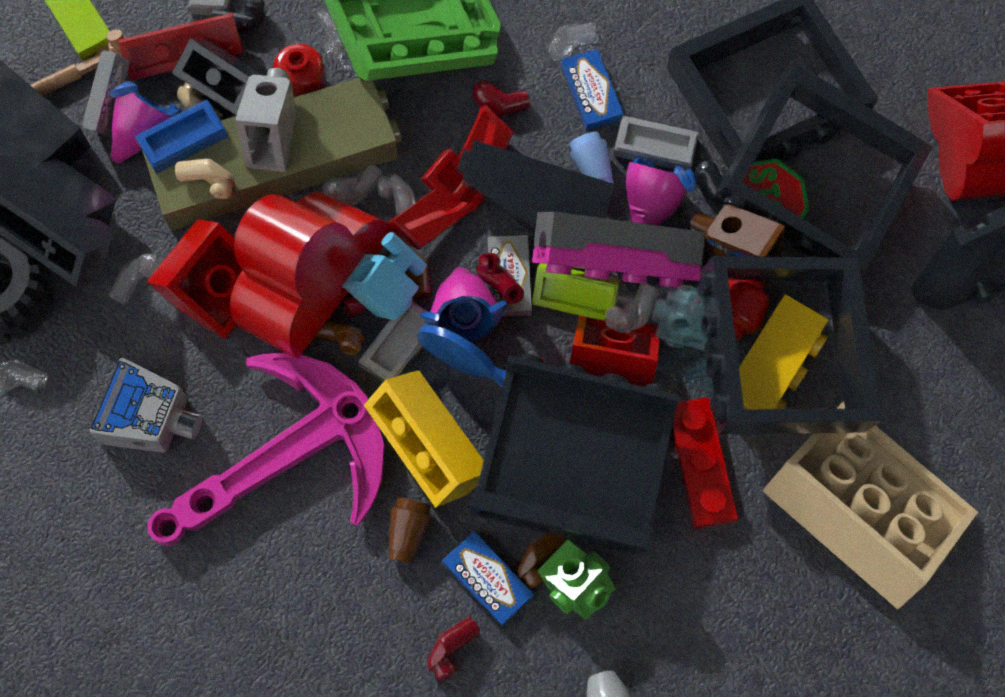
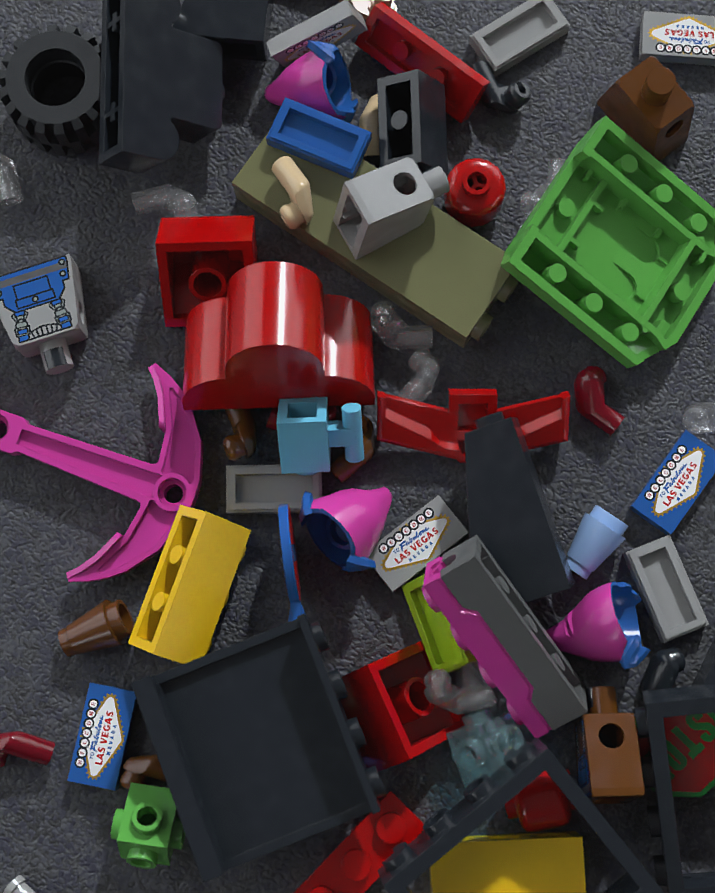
camera: 60 degrees right, 10 degrees up
dark red arm [476,253,524,304] -> none

